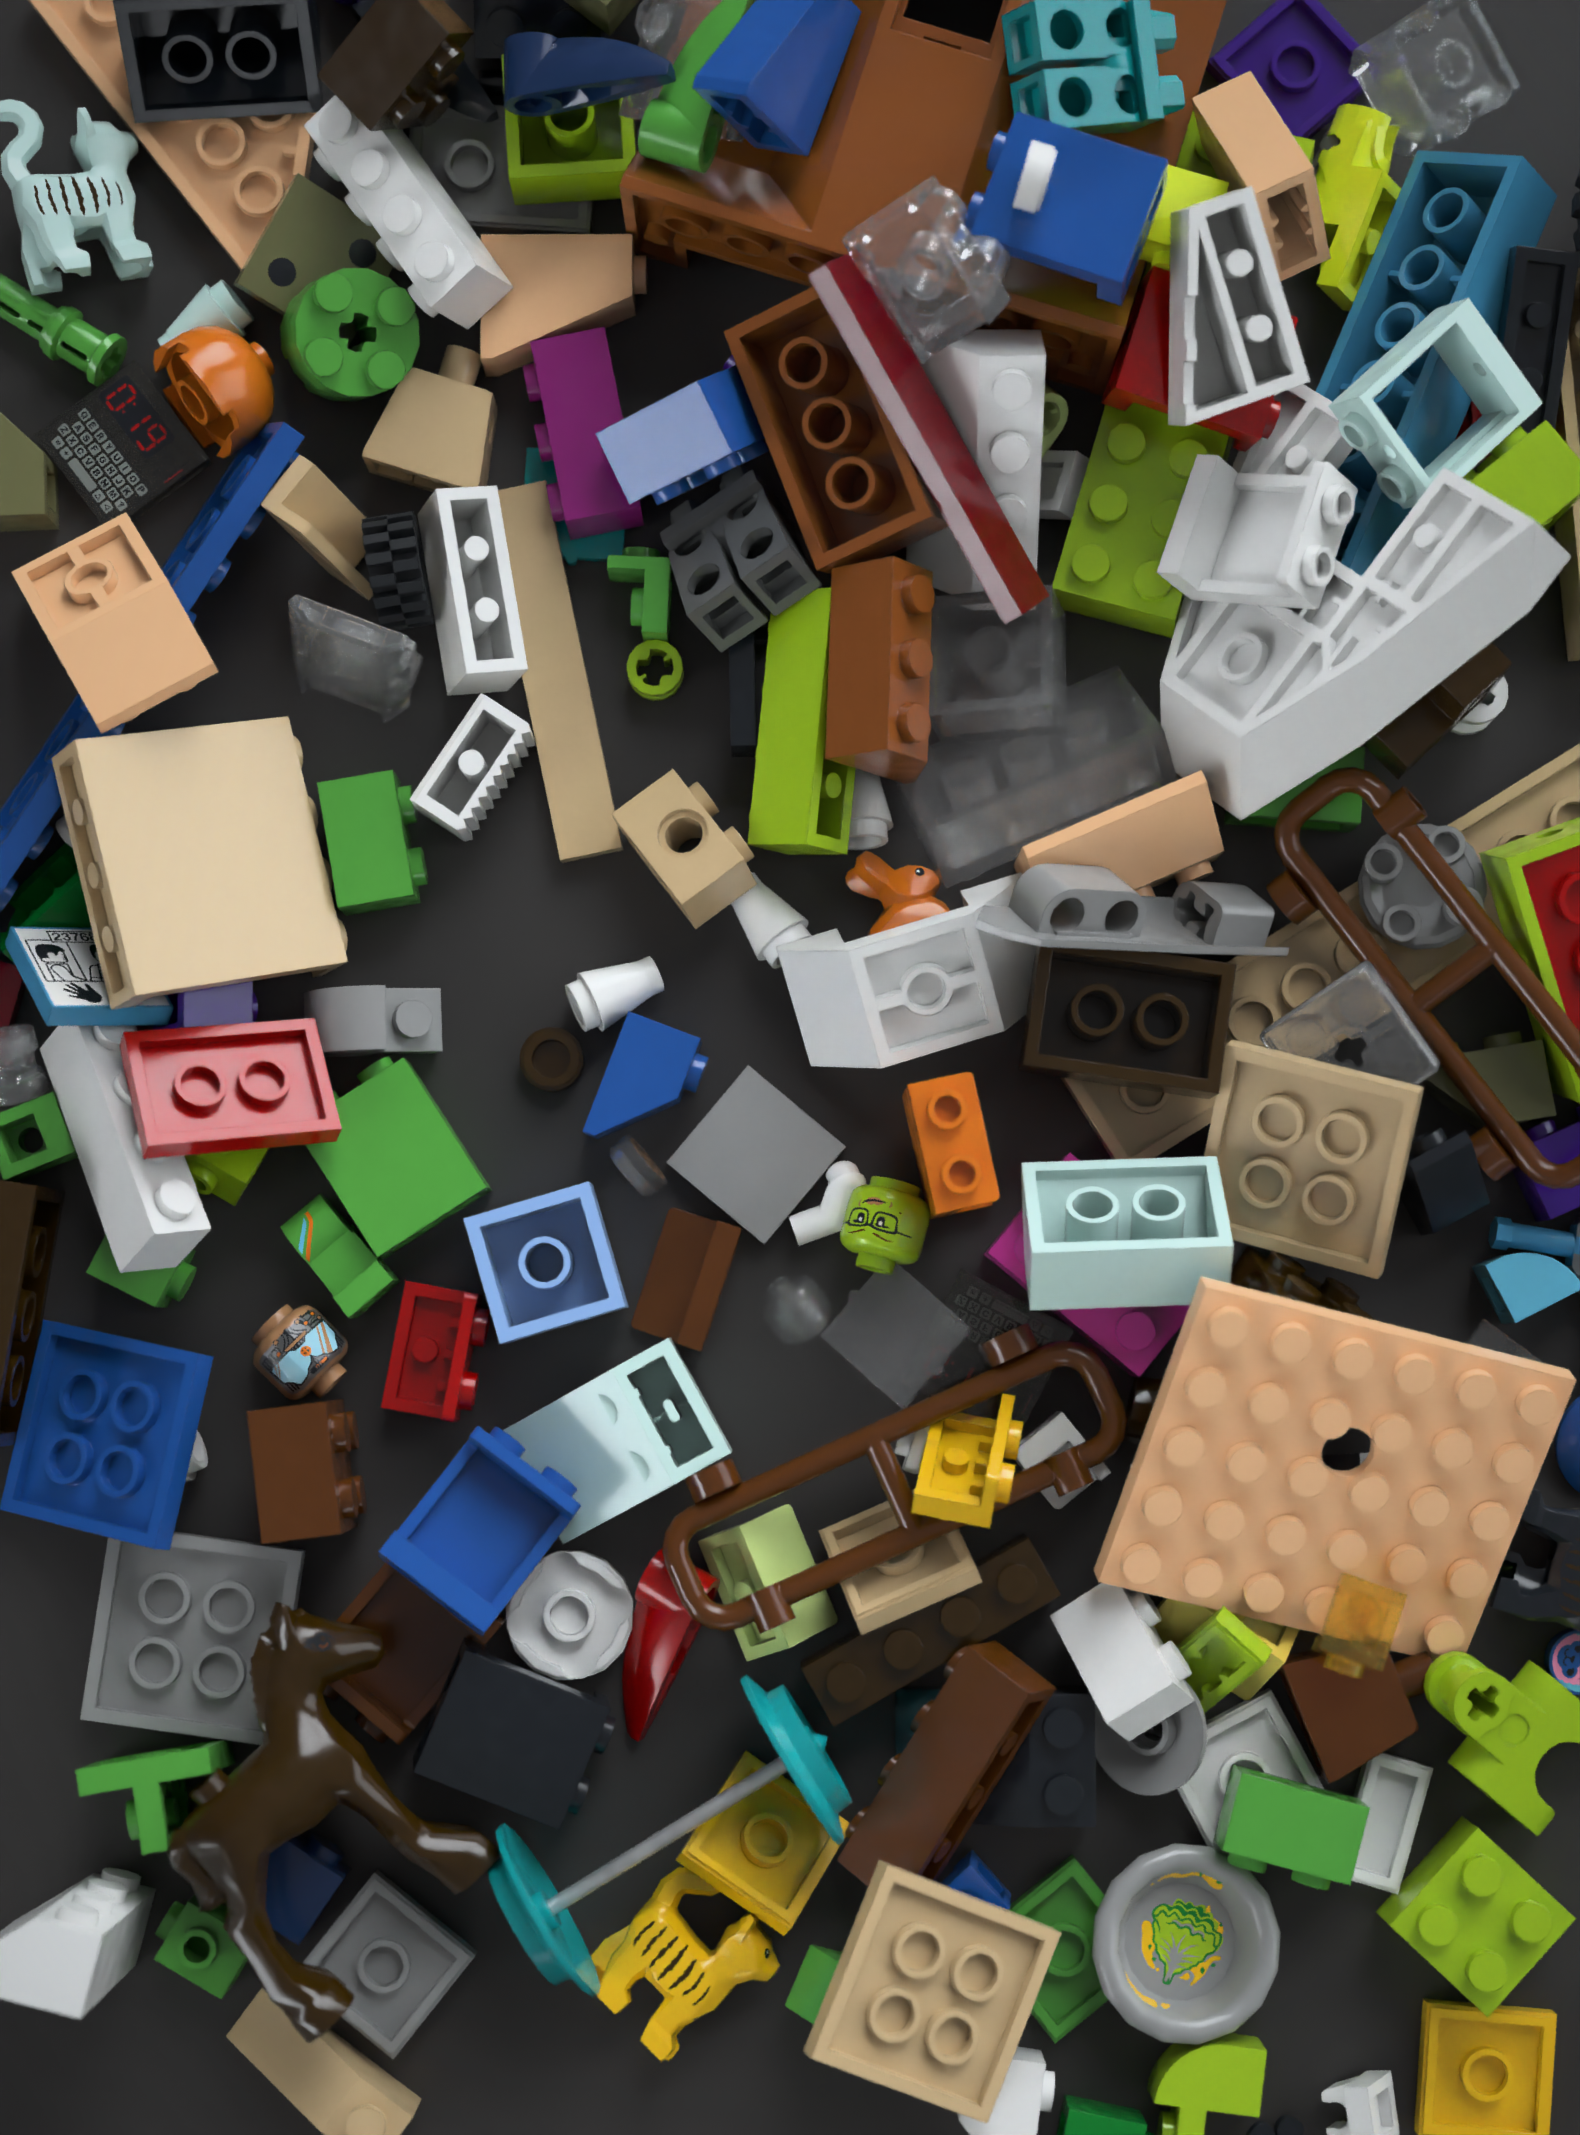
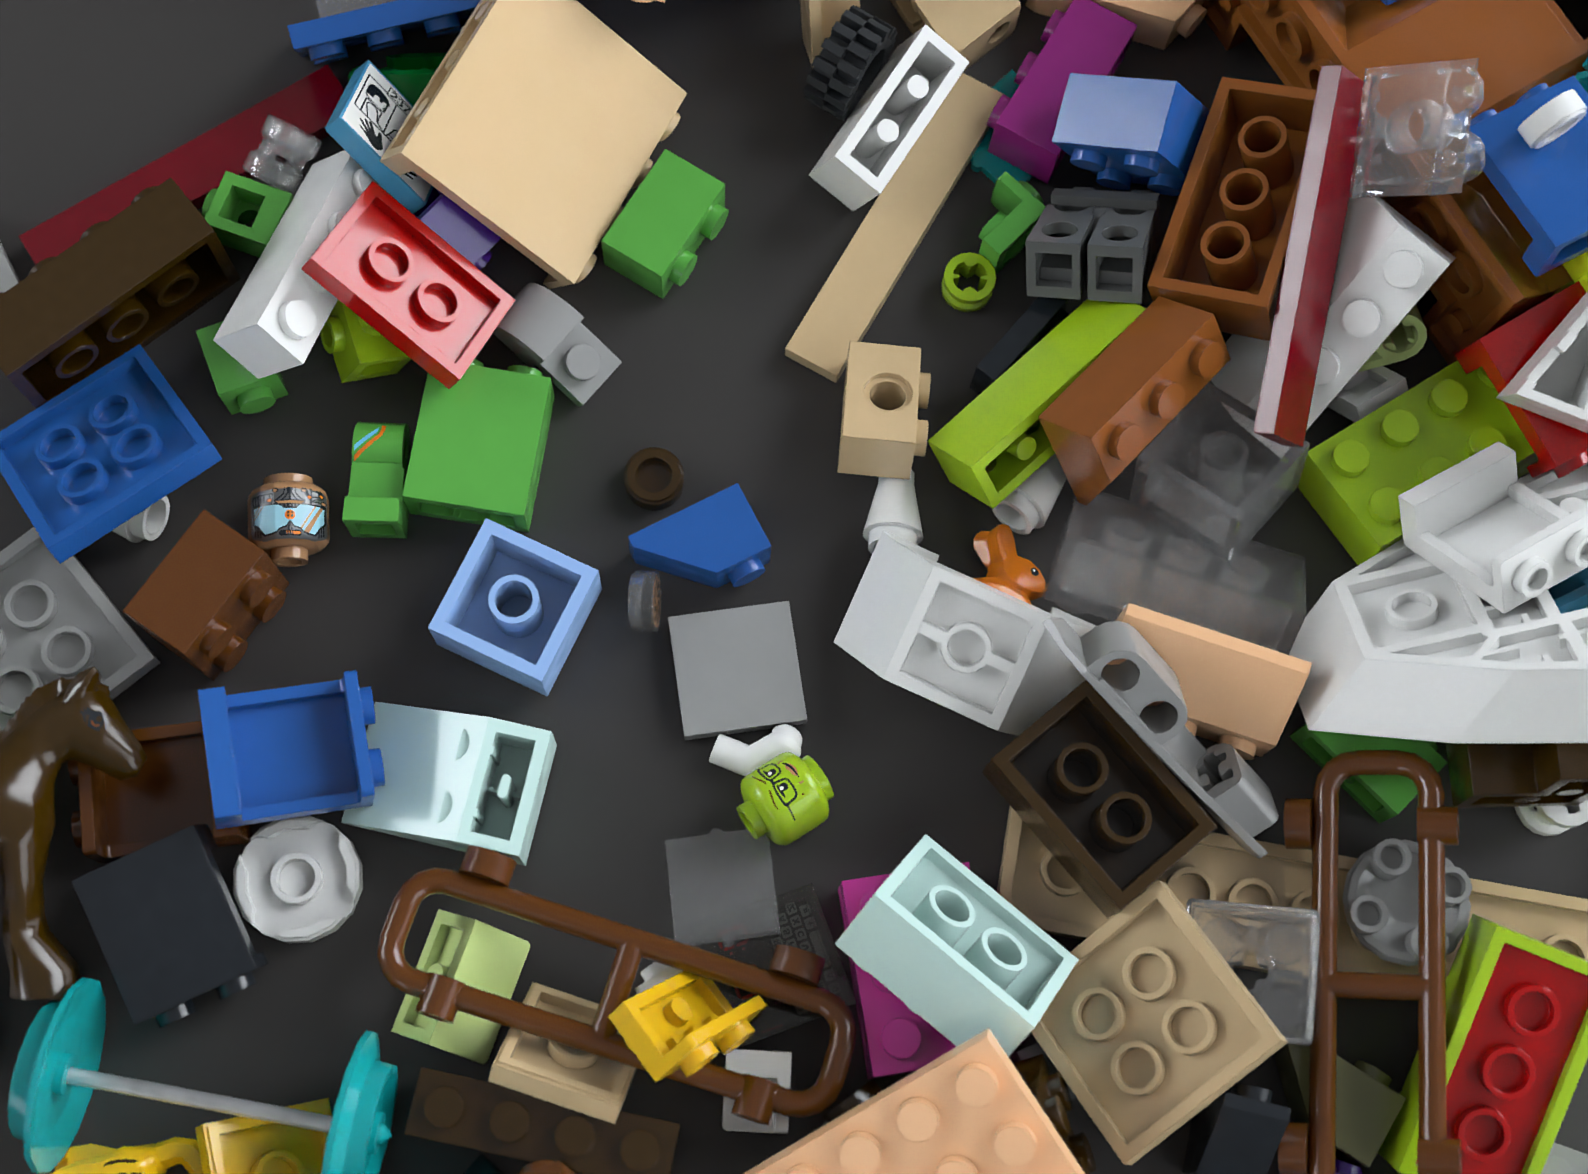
camera: 35 degrees right, 10 degrees down
clear slope [288,594,424,724] -> none
red bracket [381,1281,491,1423] -> none
white brick [409,693,536,841] -> none
white cone [565,956,665,1032] -> none
red piece [622,1548,720,1742] -> none
reddish brown panel [631,1208,743,1351] -> none
clear piece [762,1275,832,1344] -> none
orange panel [902,1072,1000,1220] -> none

